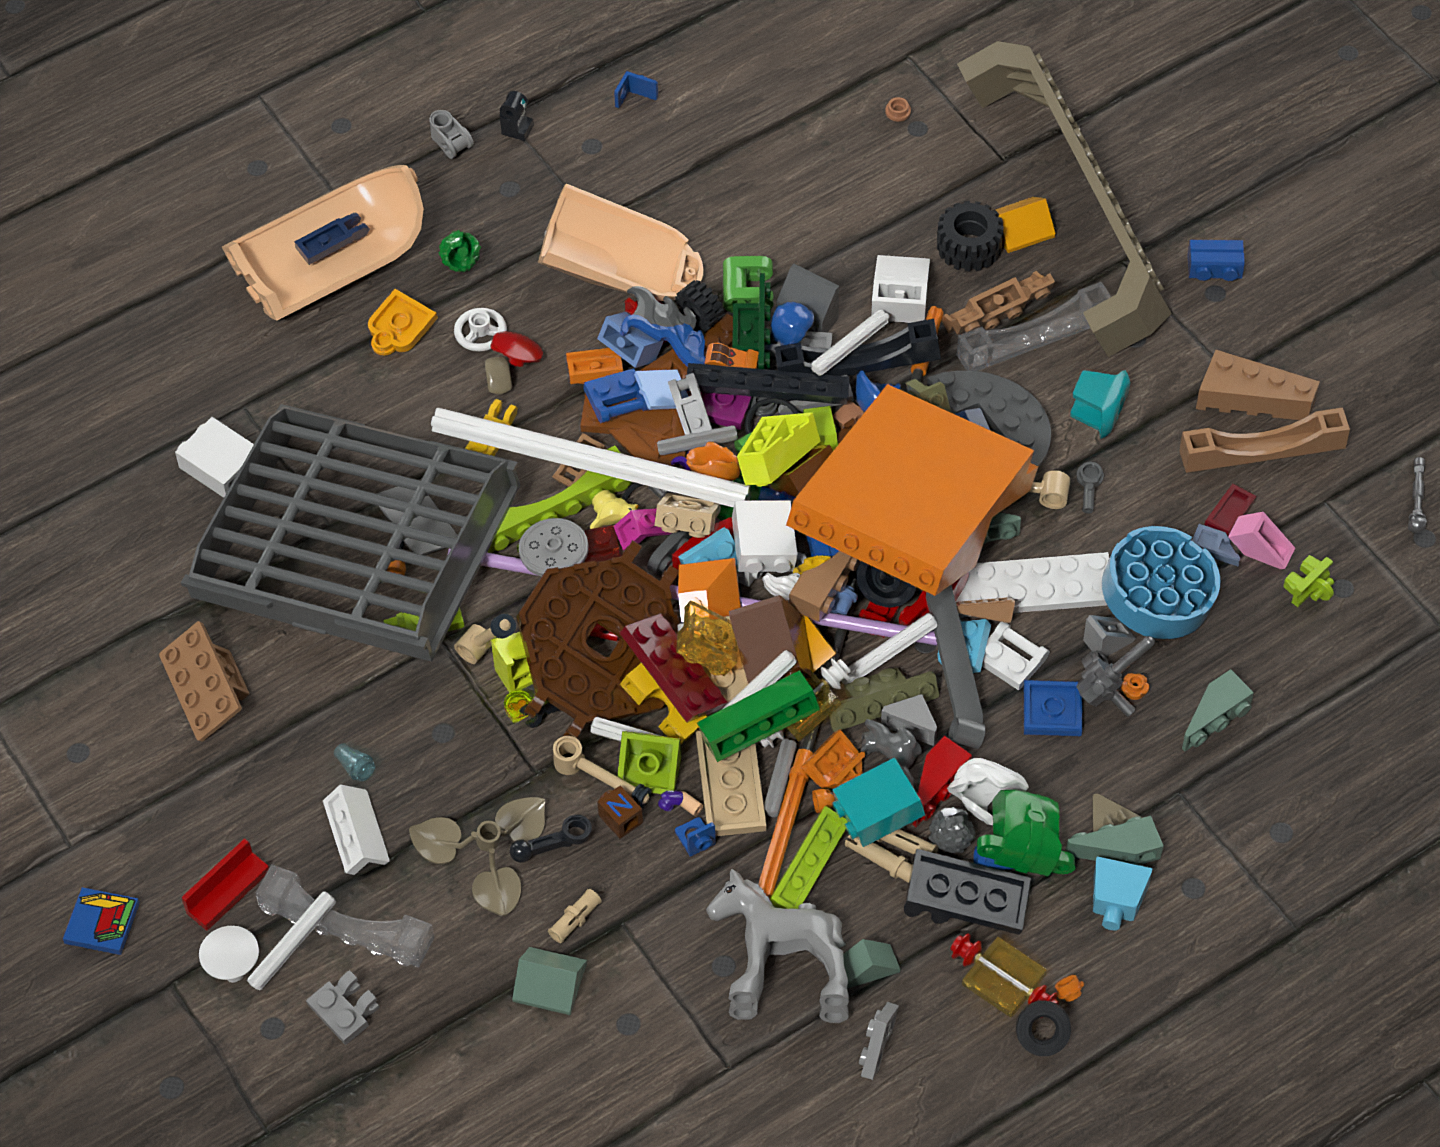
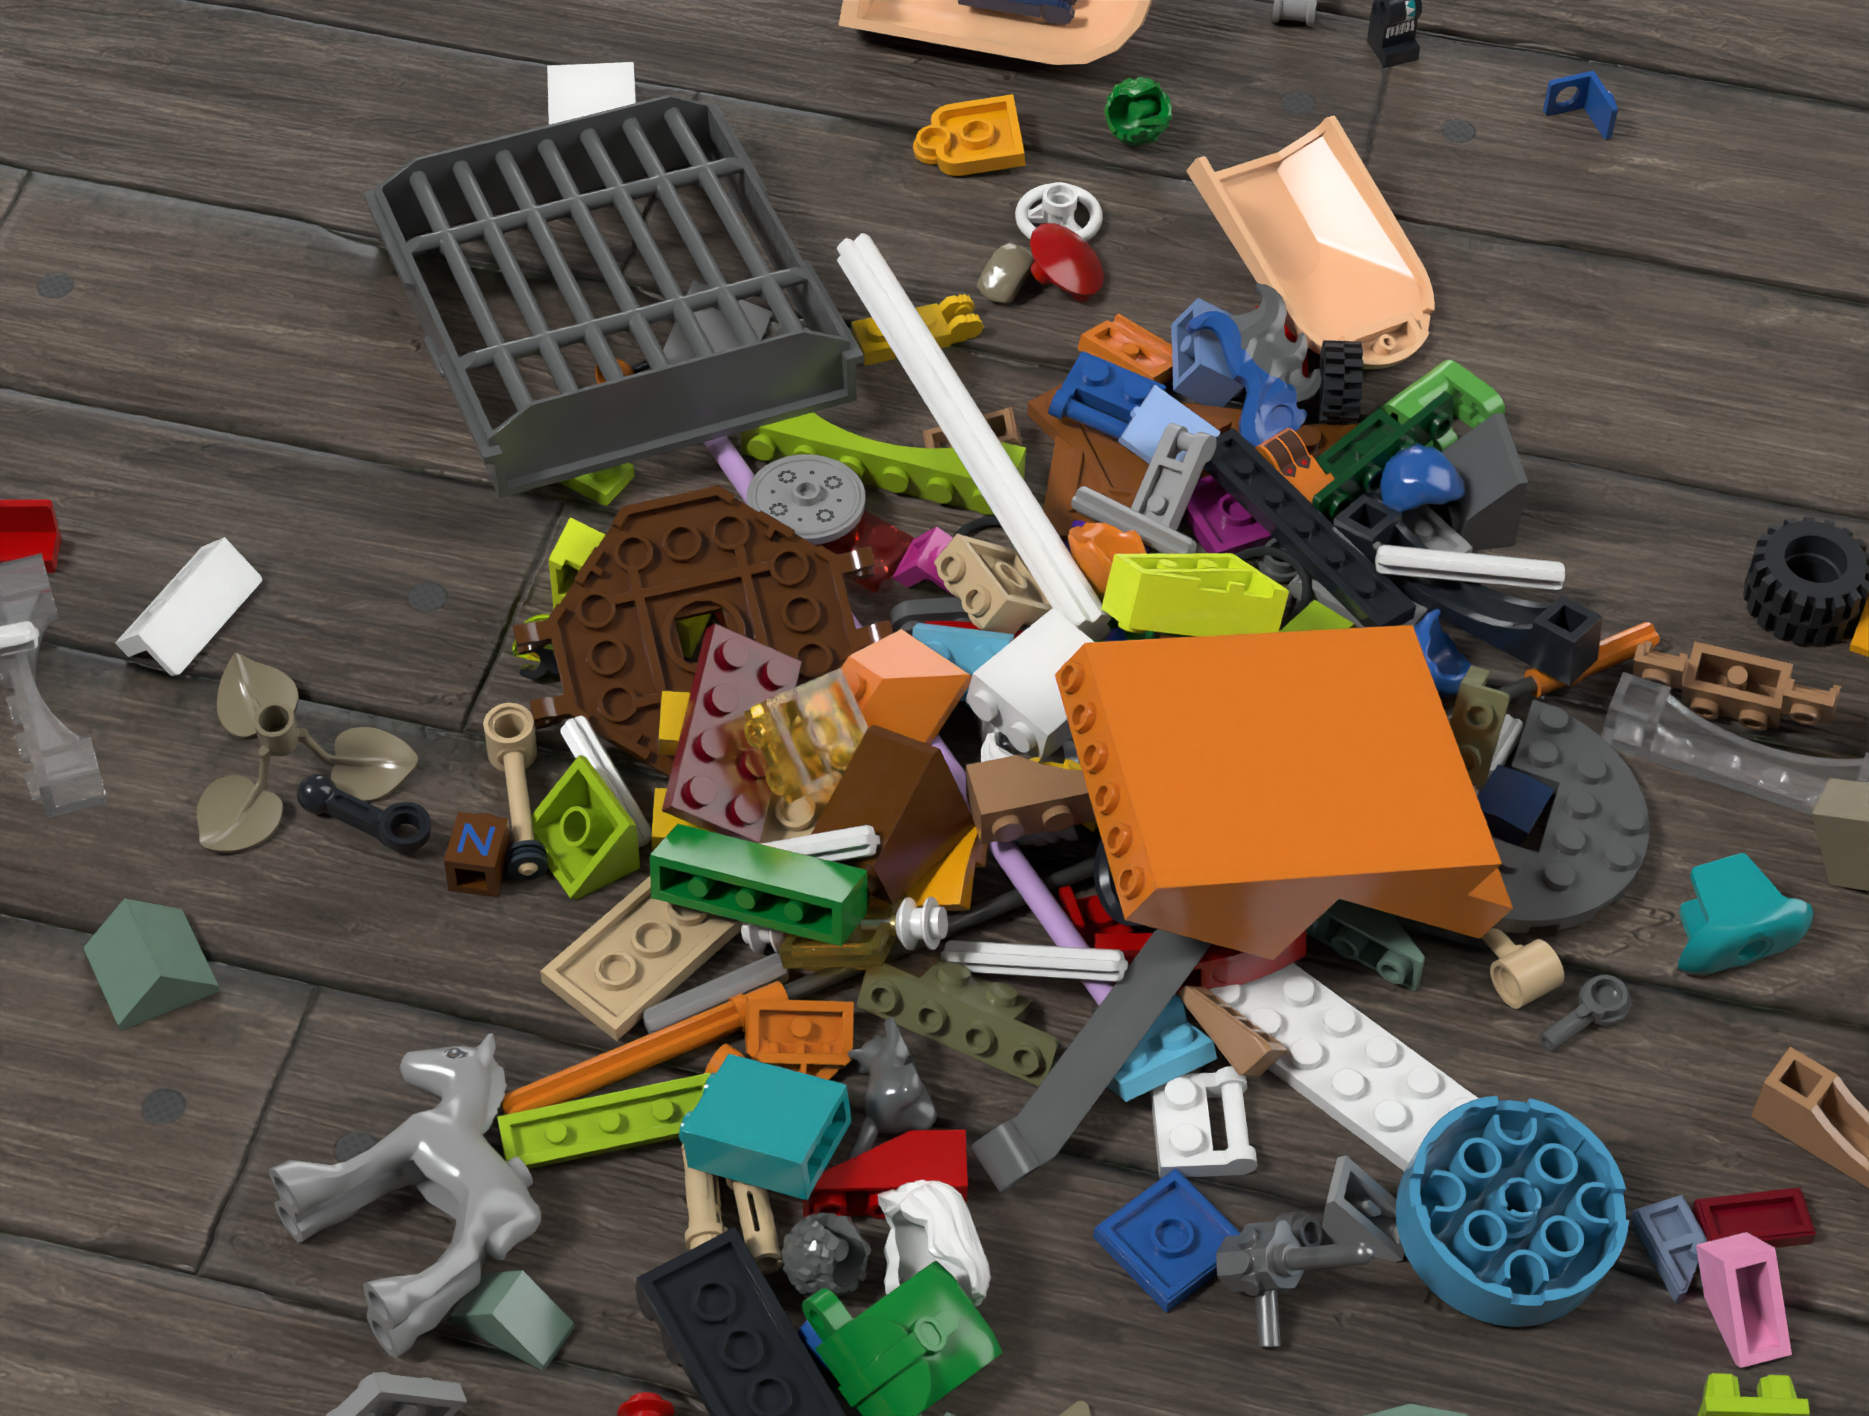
camera: 45 degrees right, 5 degrees down
medium nougat bracket [159,621,250,742] -> none
clear light blue cone [334,743,375,781] -> none
tan piece [454,614,516,664] -> none
tan pin [548,889,602,943] -> none
light yellow animal [590,490,638,532] -> none
arm [658,791,703,816] -> none
blue bracket [675,817,716,857] -> none
medium blue hose [830,585,858,615] -> none
white slope [872,255,930,323] -> none
light grey slope [881,694,937,746] -> none
orange plate [1121,673,1149,700] -> none

